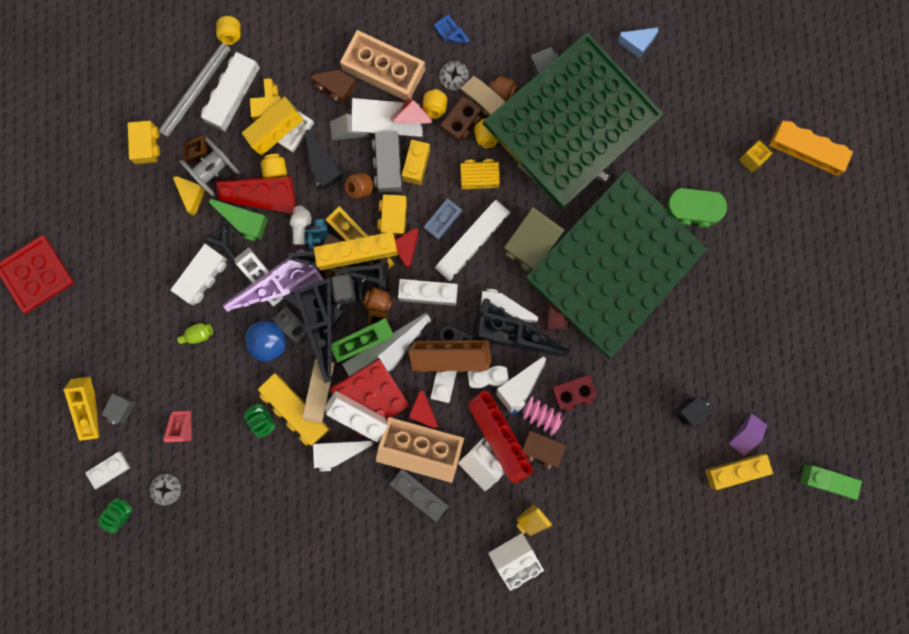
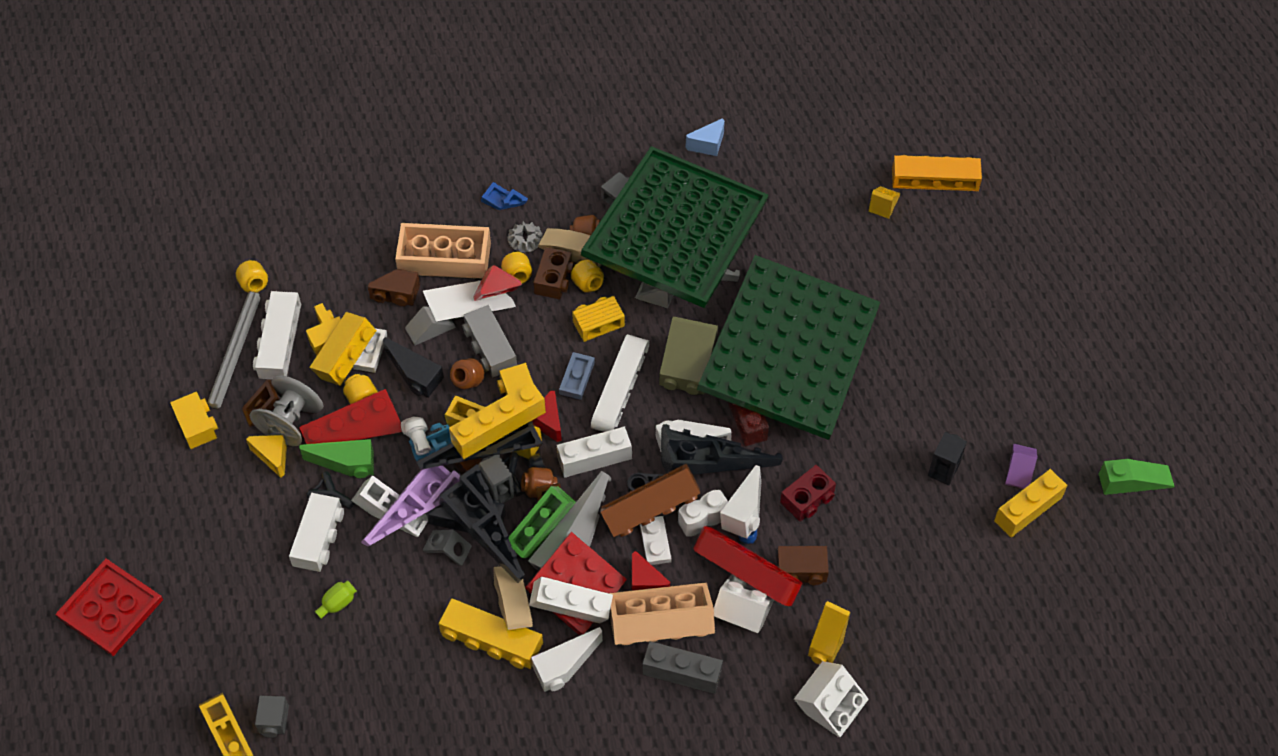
camera: 25 degrees left, 25 degrees down
coral slope [164,411,191,442] -> none
green gear [244,404,275,438] -> none
blue piece [245,321,286,362] -> none
yellow brick [402,140,430,185] -> none
bright pink piece [521,396,565,436] -> none
bright green brick [666,188,727,228] -> none

